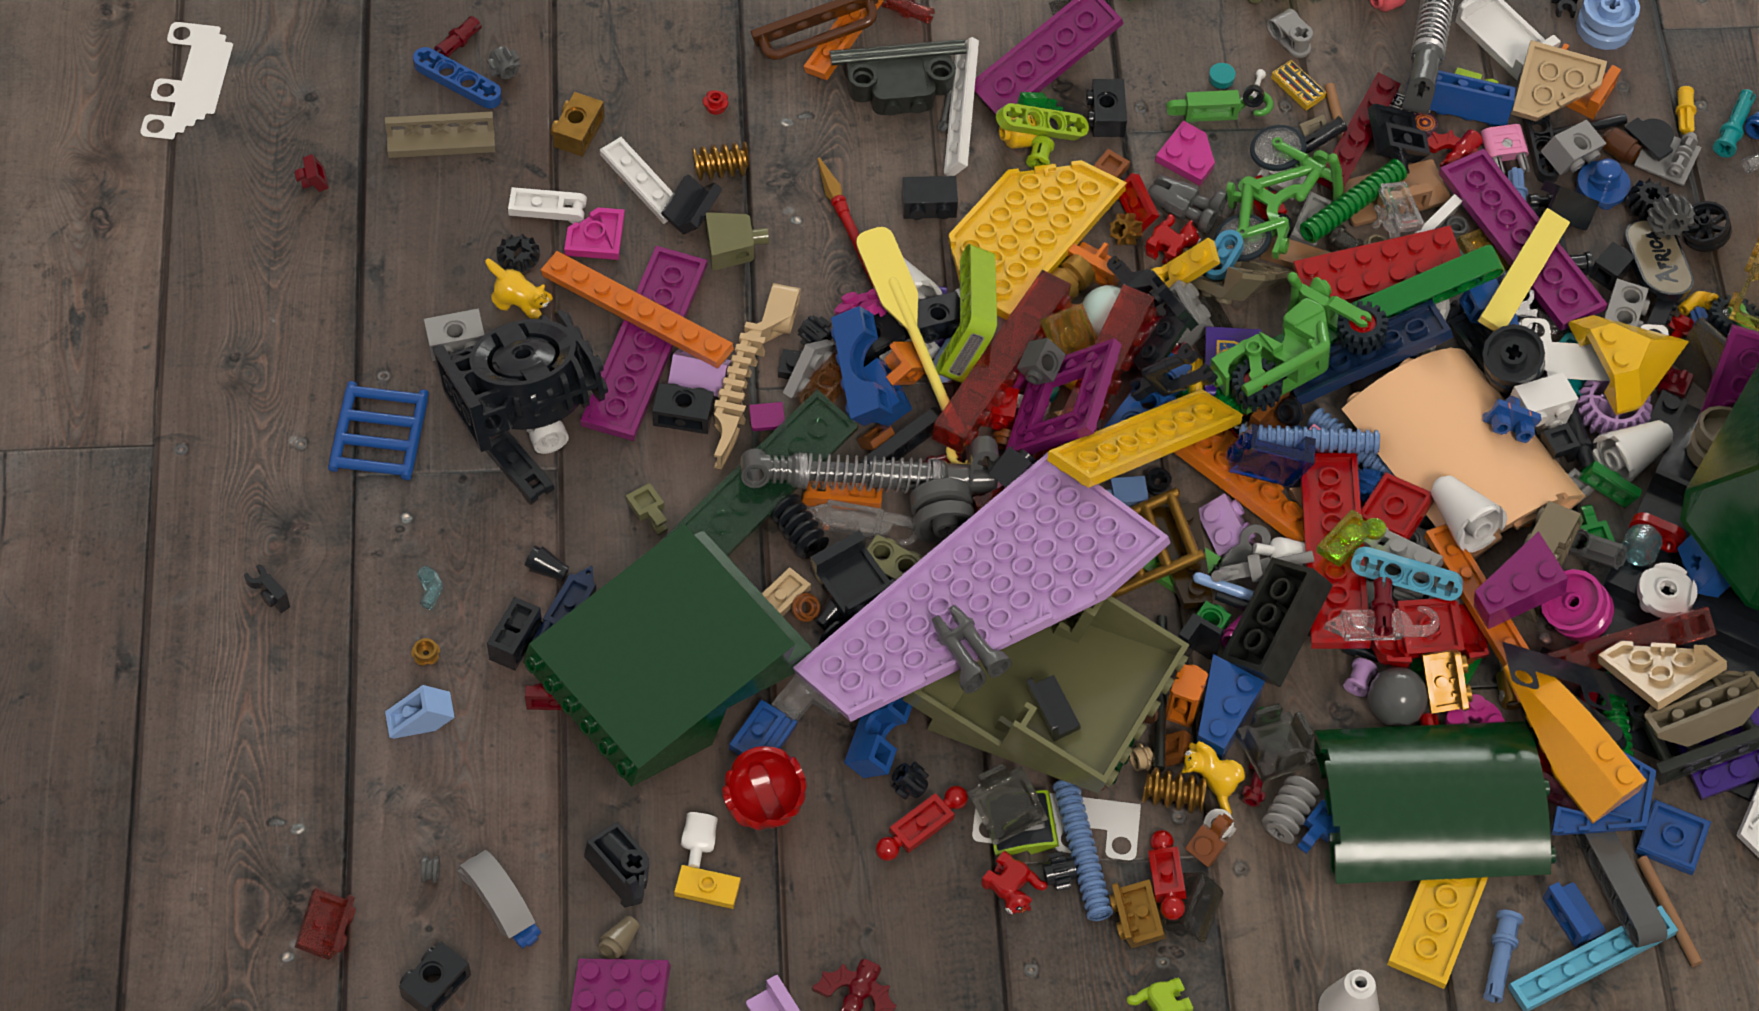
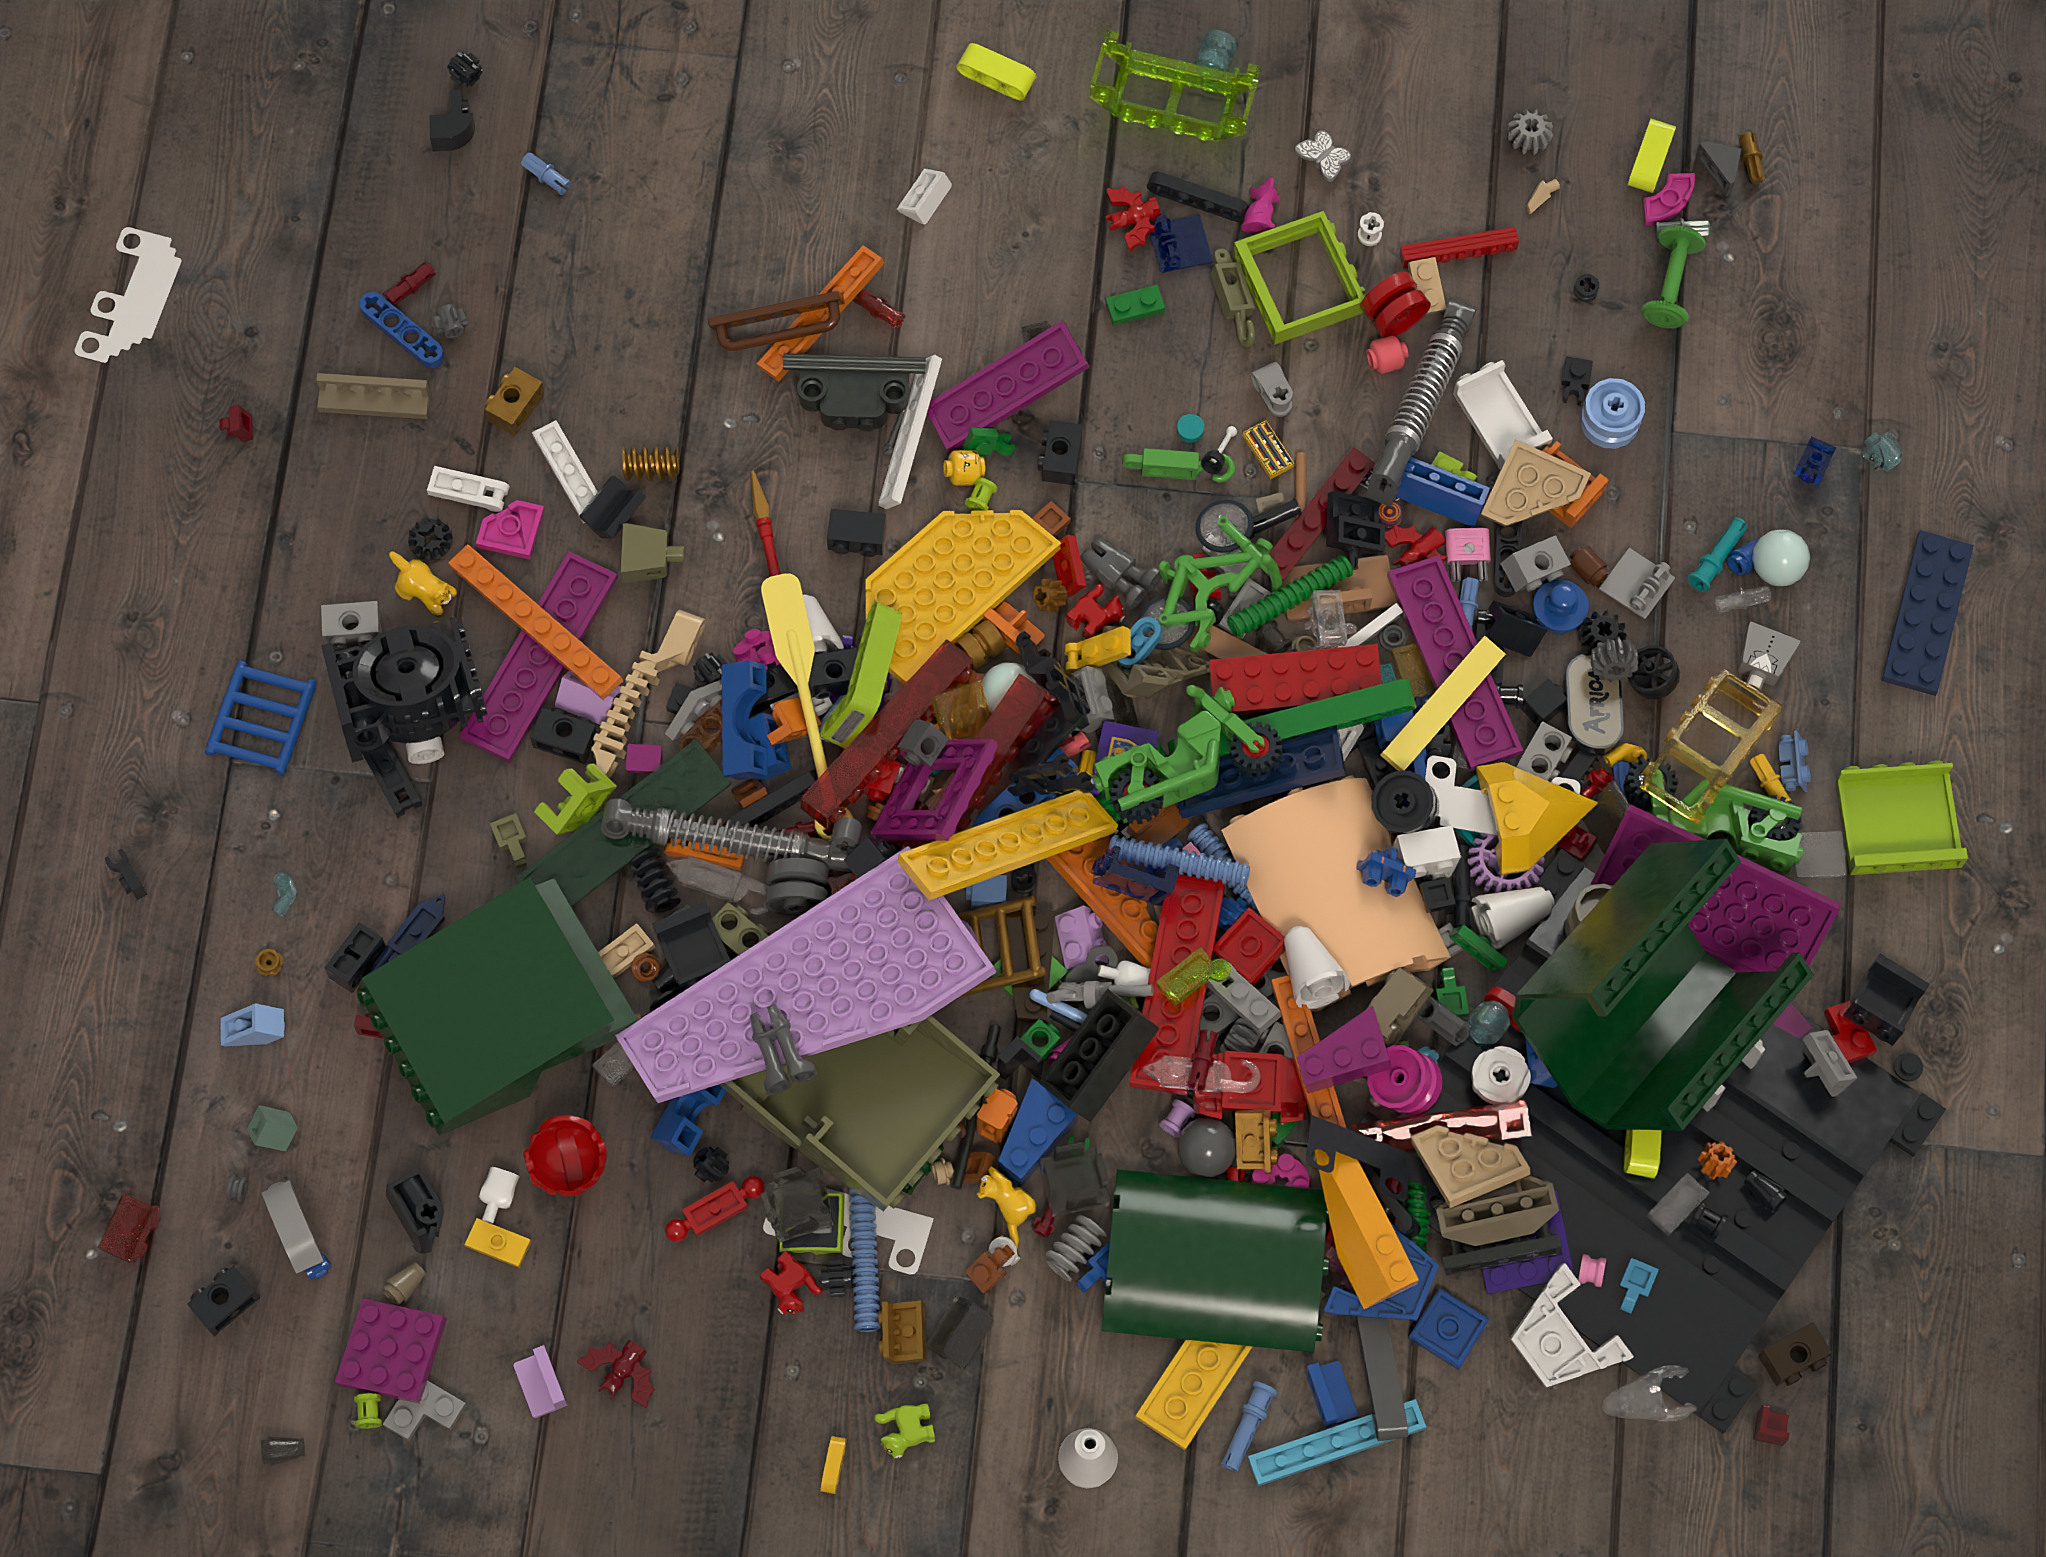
camera: 10 degrees right, 10 degrees up
black cone [524,545,570,582] -> none
red plate [703,90,729,115] -> none
blue plate [729,700,798,755] -> none
lime beam [996,103,1089,141] -> none
black panel [1026,675,1081,742] -> none
pearl gold piece [1142,767,1207,814] -> none
red plate [1148,830,1187,920] -> none
dark pink plate [1155,121,1215,186] -> none
black plate [1276,398,1303,426] -> none
medium azure beam [1351,547,1463,601] -> none
black bar [1553,114,1627,136] -> none
black piece [1623,118,1674,162] -> none
medium nougat bar [1636,856,1703,967] -> none
yellow axle [1675,86,1697,135] -> none
none -> sand green panel [247,1105,298,1151]
none -> lime panel [534,763,617,835]

